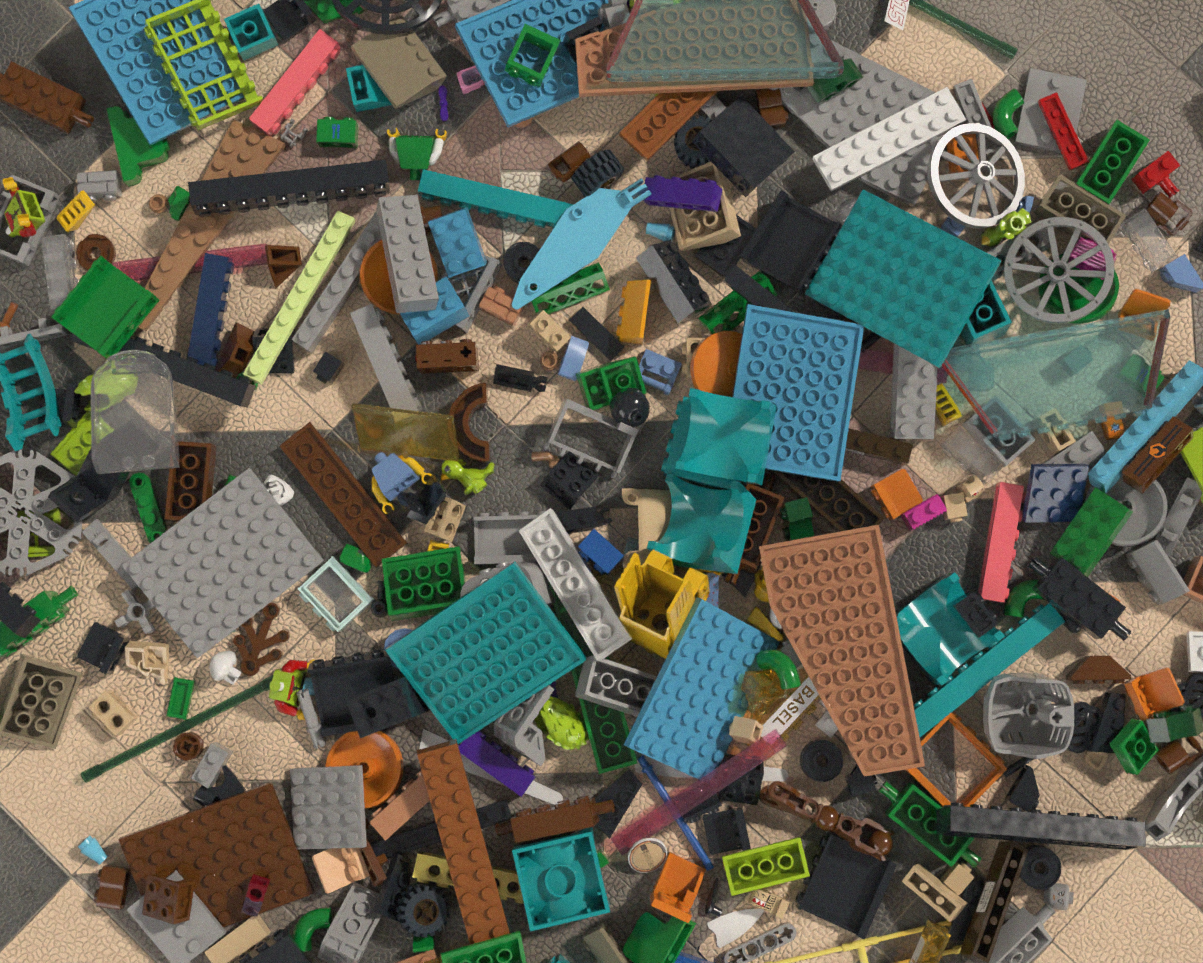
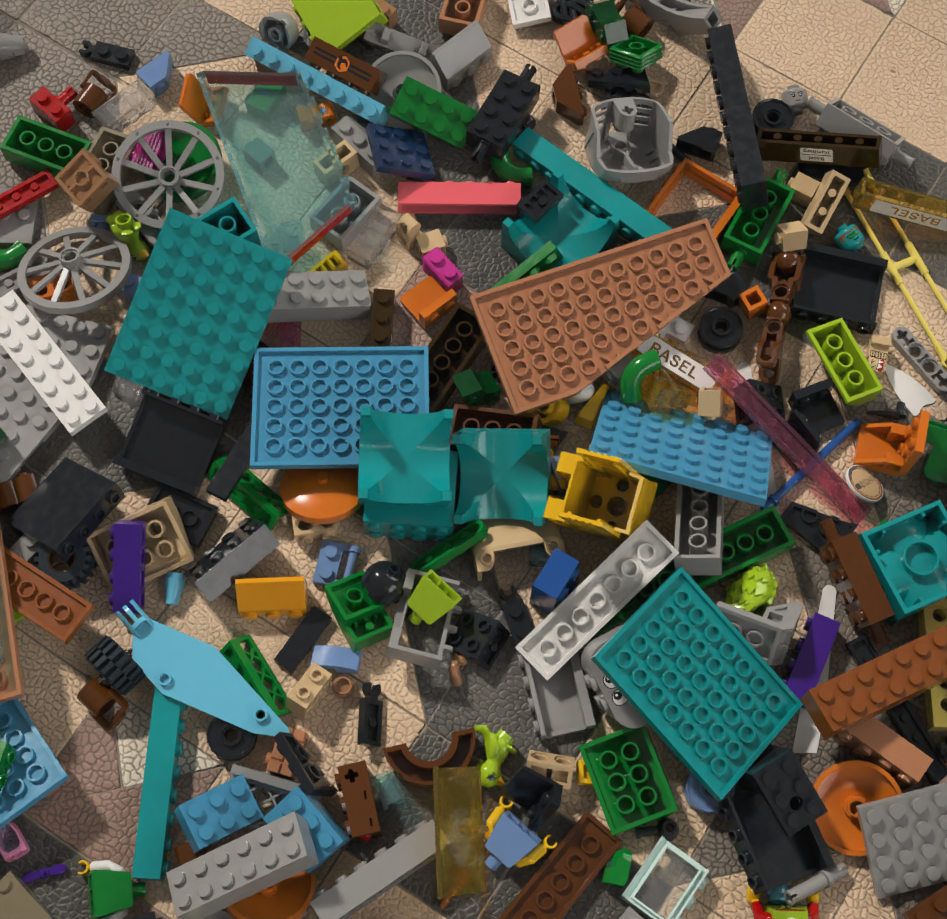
camera: 105 degrees left, 15 degrees down
none -> medium nougat piece [54,148,119,212]
none -> black wing [273,732,338,797]
none -> clear light blue brick [372,771,406,810]
none -> lime torso [407,569,462,625]
none -> green plate [410,520,488,573]
none -> green fence [490,241,564,289]
none -> orange brick [738,285,768,321]
none -> tan brick [774,221,808,252]
none -> teal head [833,223,865,252]

